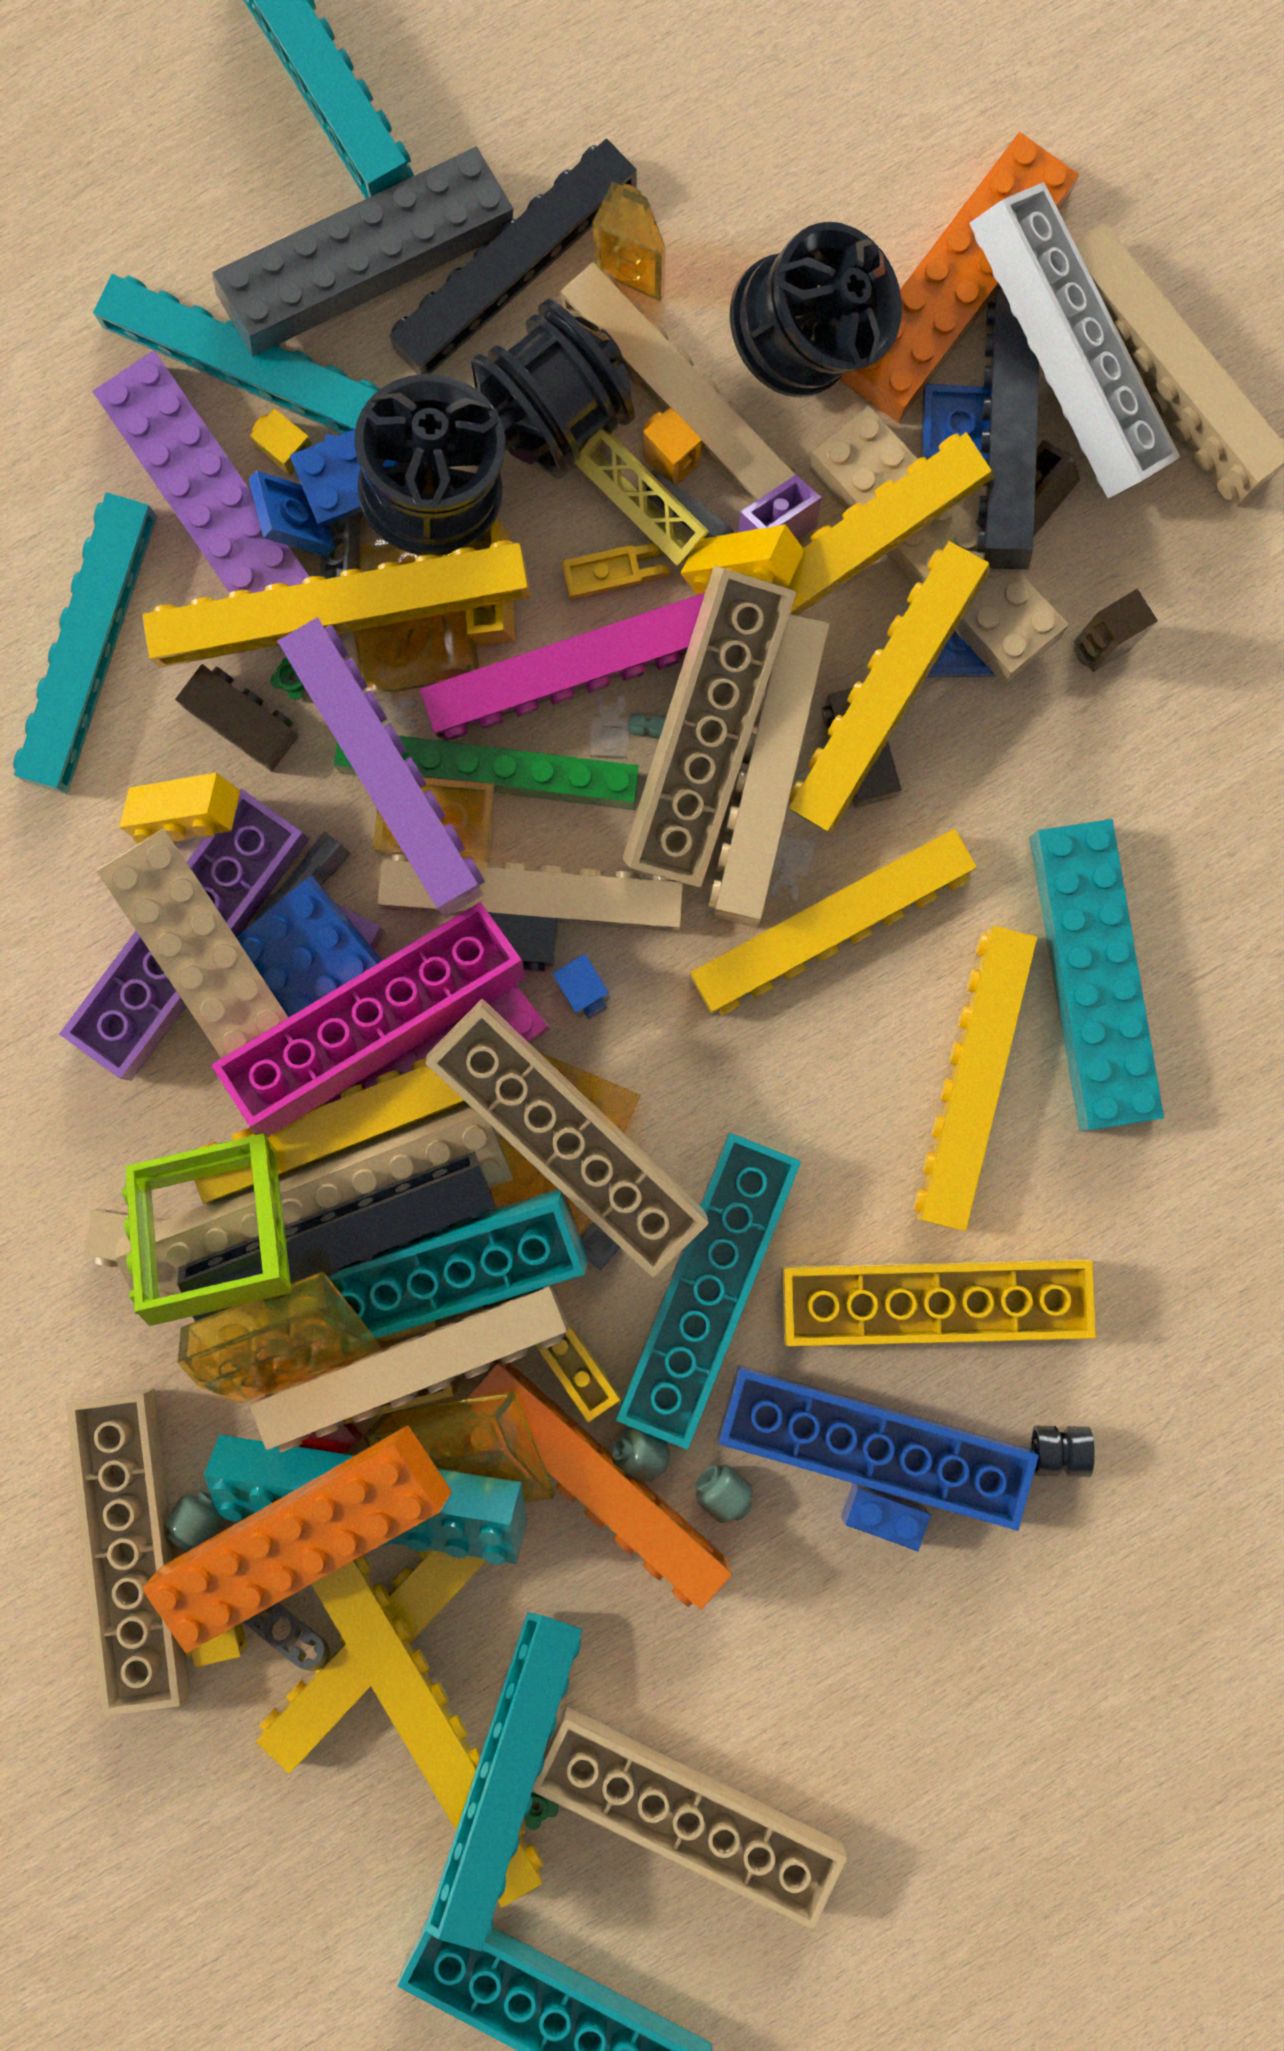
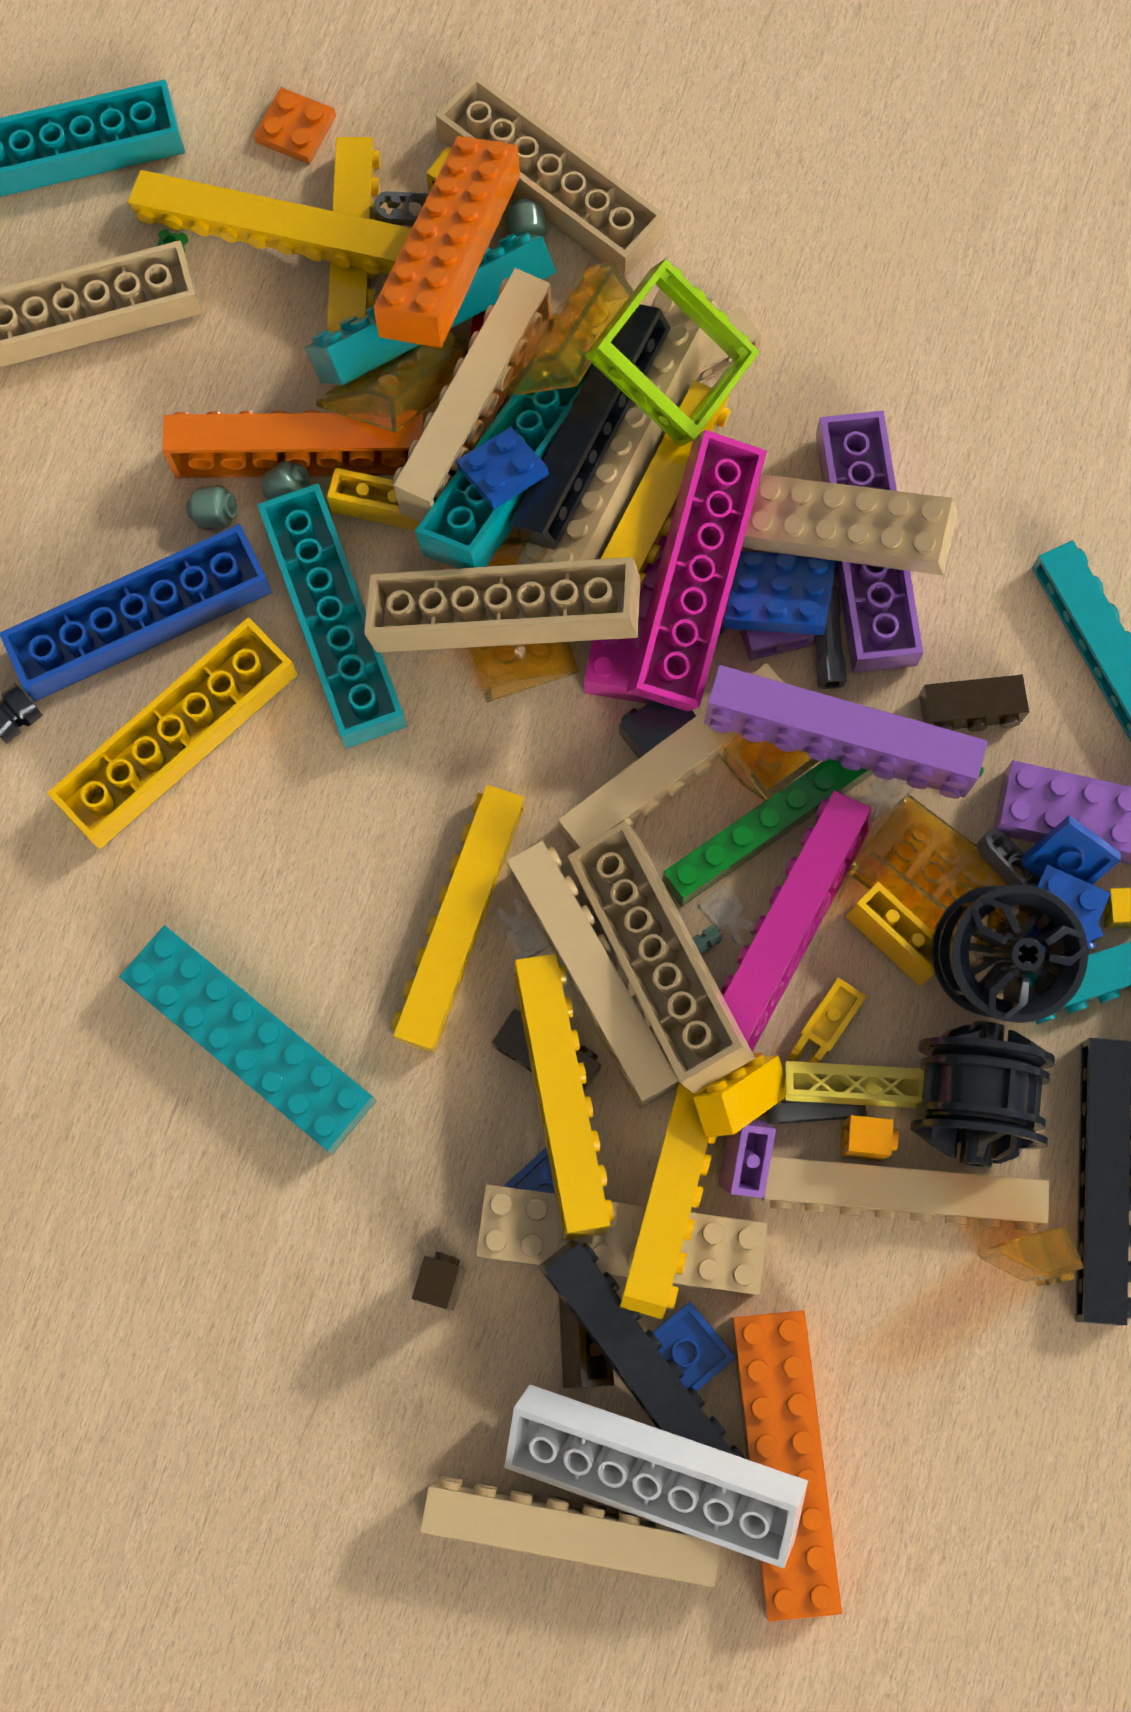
camera: 140 degrees right, 10 degrees down
yellow brick [119,772,240,843] -> none
yellow brick [142,540,531,668] -> none
teal brick [424,1612,583,1951] -> none
blue brick [552,954,610,1019] -> none
black wheel [730,222,902,398] -> none
blue brick [841,1483,931,1551] -> none
yellow brick [913,925,1038,1231] -> none
none -> orange plate [254,87,336,165]
none -> blue plate [456,427,549,510]

